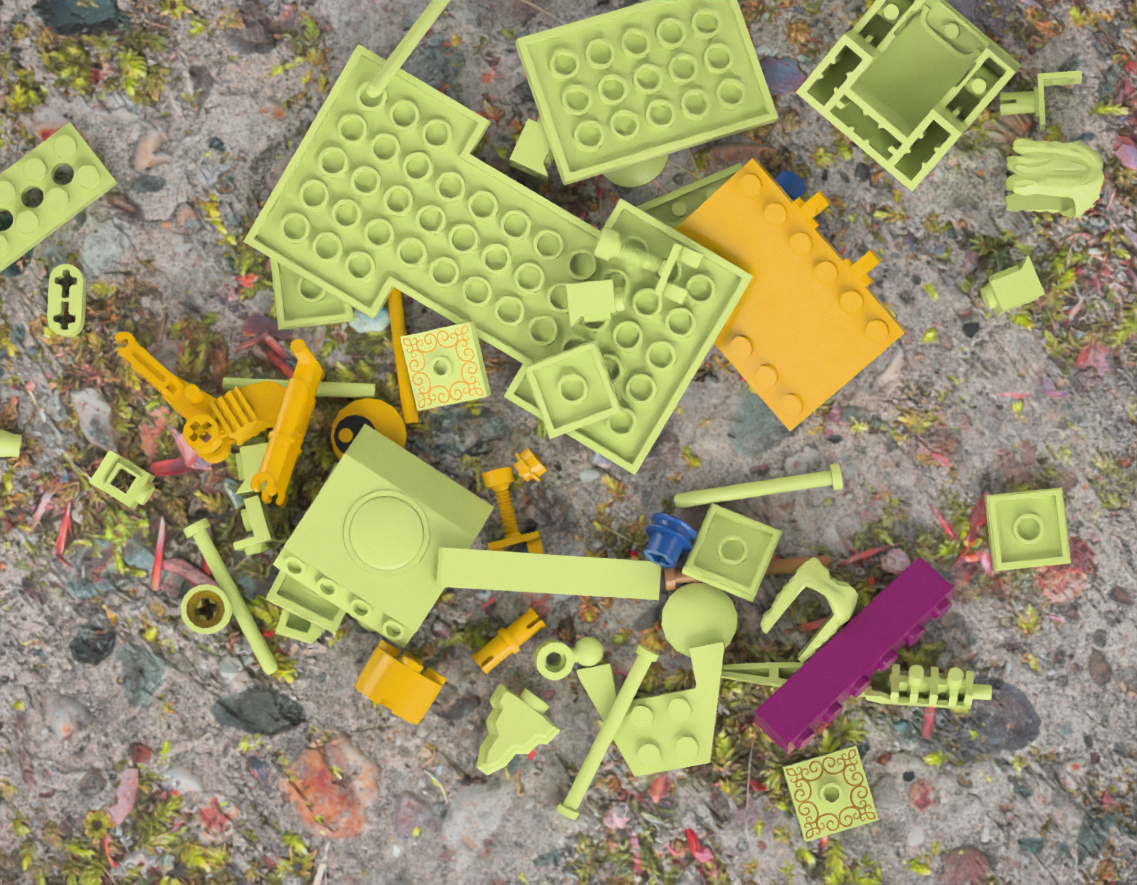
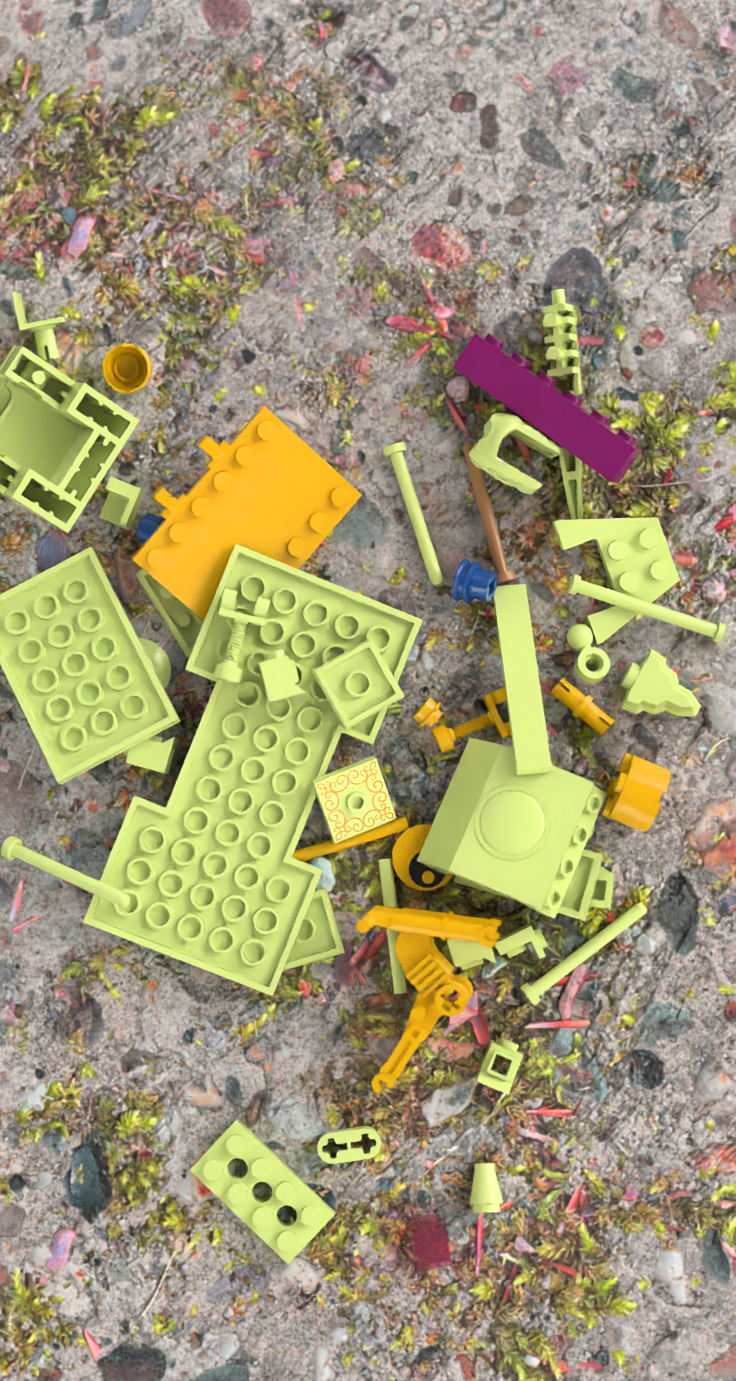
camera: 90 degrees left, 0 degrees up
piece [181,584,232,634] -> none
yellowish green dish [661,582,737,657] -> none
yellowish green tile [682,503,782,602] -> none
yellowish green plate [782,745,879,842] -> none
yellowish green window [980,255,1045,316] -> none
yellowish green tile [984,487,1071,571] -> none
yellowish green piece [1004,138,1104,218] -> none
none -> yellowish green panel [99,476,145,531]
none -> yellow hair [102,343,152,394]

